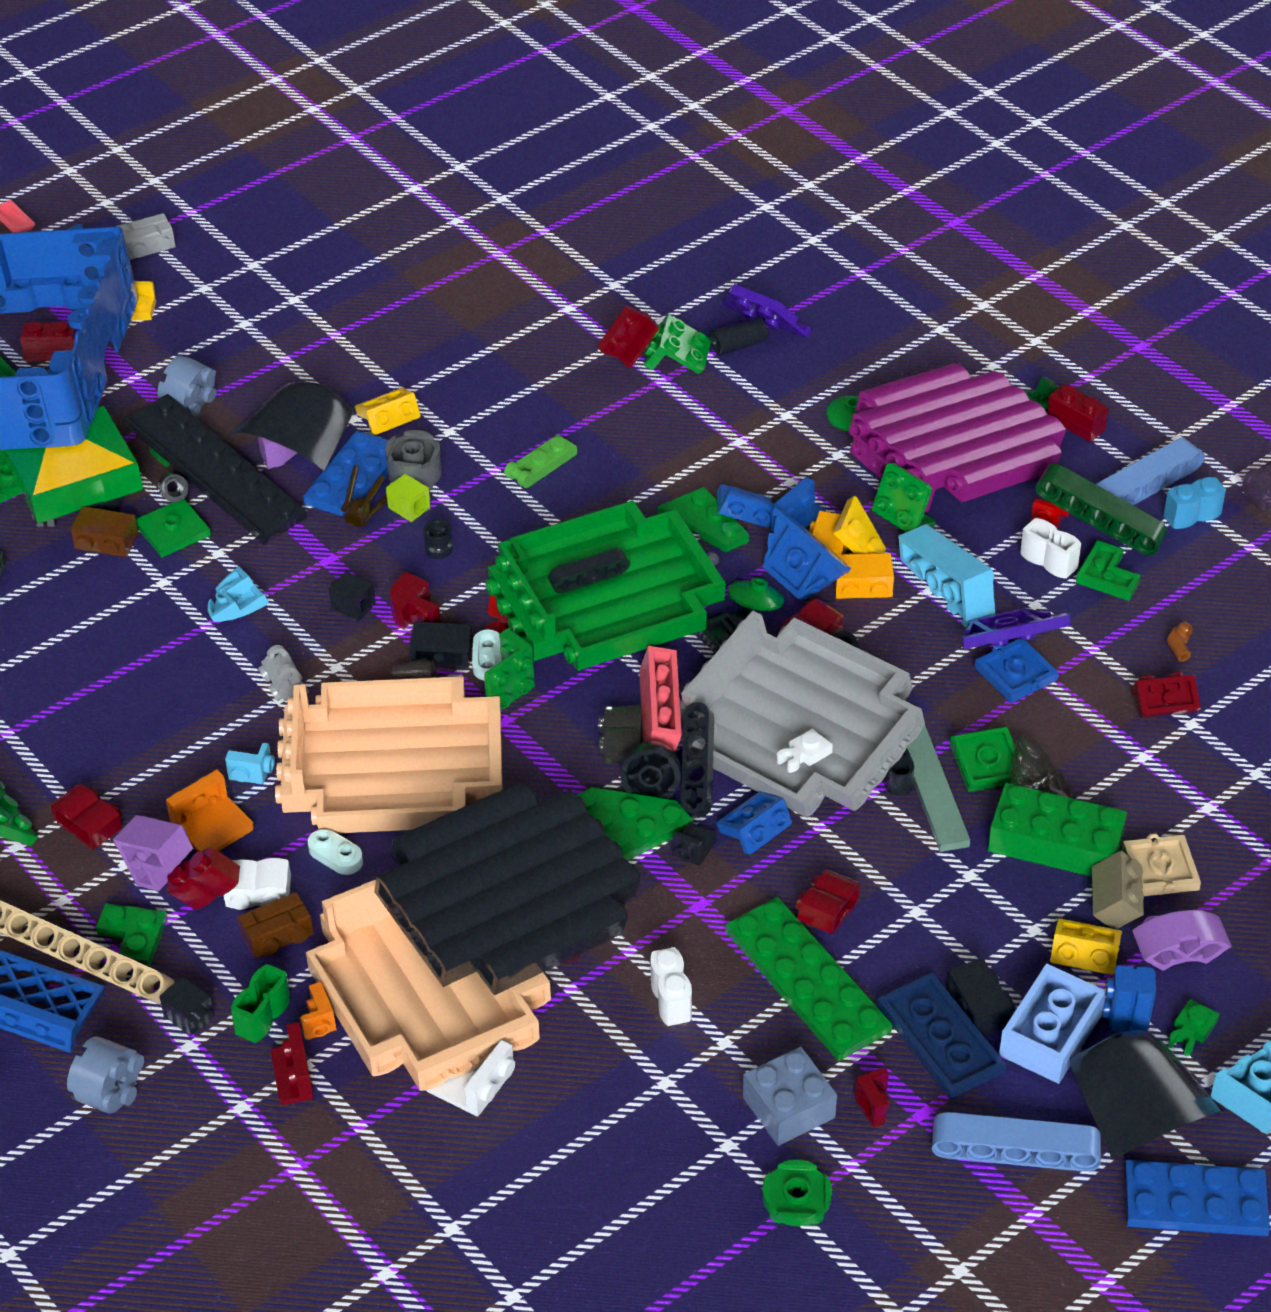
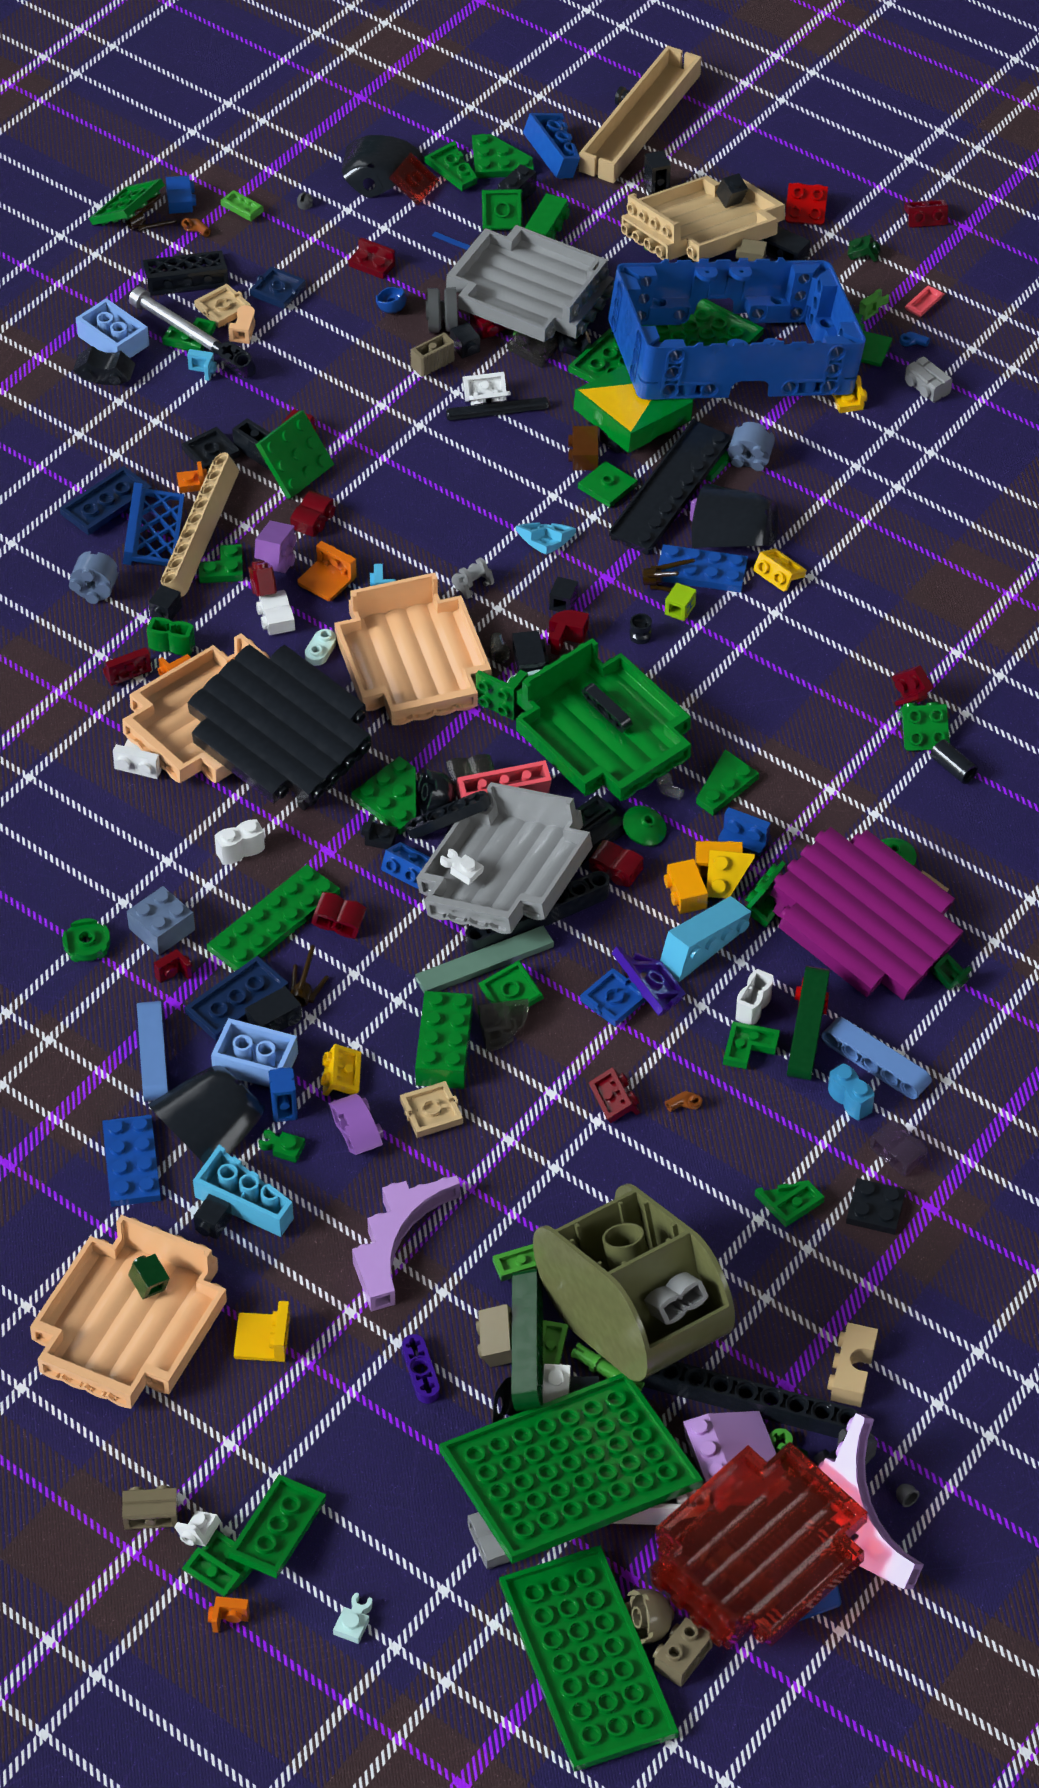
camera: 75 degrees right, 5 degrees up
black brick [158,473,188,502] -> none
reddish brown brick [237,892,313,959] -> none
dark grey brick [385,430,442,491] -> none
bright green plate [504,434,577,488] -> none
blue bracket [717,484,775,528] -> none
dark purple wing [722,284,812,338] -> none
blue wing [763,507,851,600] -> none
dark red brick [1047,384,1109,442] -> none
dark tan brick [1092,851,1144,929] -> none
none -> dark brown plant [290,945,329,1007]

